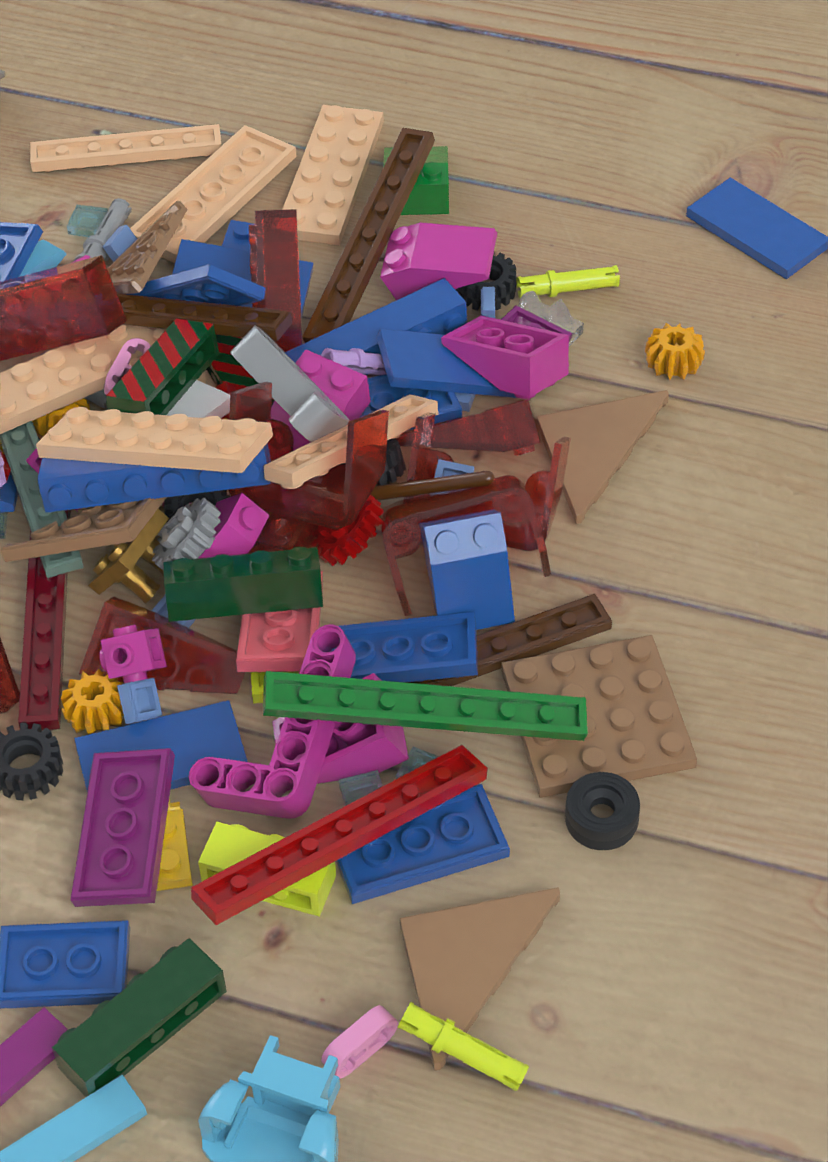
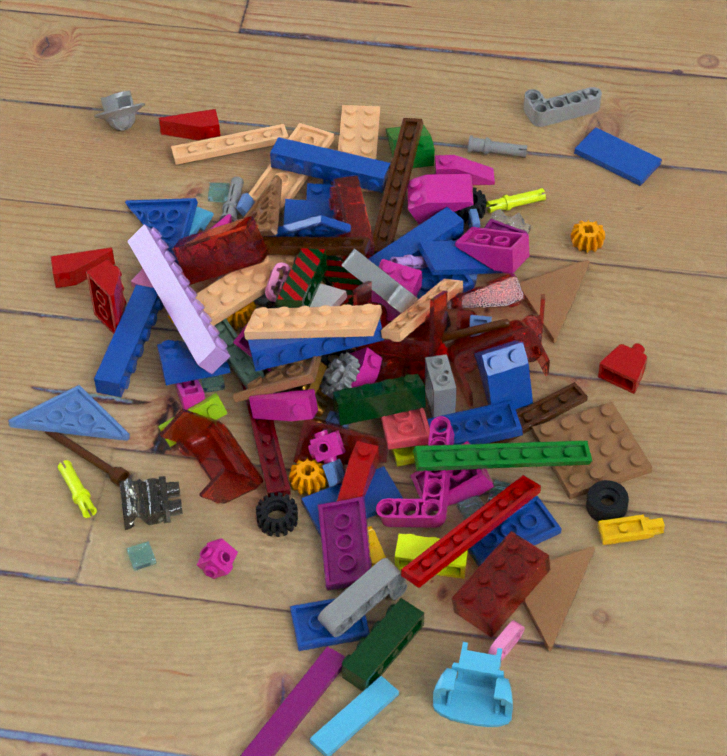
camera: 10 degrees left, 0 degrees up
neon yellow pin [397,1002,529,1091] -> none
none -> red slope [159,109,221,141]
none -> dark pink slope [249,389,318,421]
none -> blue brick [270,137,390,193]
none -> light grey beam [318,558,407,637]
none -> red slope [337,441,379,501]
none -> light grey window [424,354,456,418]
none -> dark pink slope [435,155,495,185]
none -> clear red brick [451,531,551,638]
none -> light grey pin [467,135,527,158]
none -> light grey beam [523,87,602,127]
none -> red torso [598,343,648,394]
none -> yellow hinge [598,514,665,545]

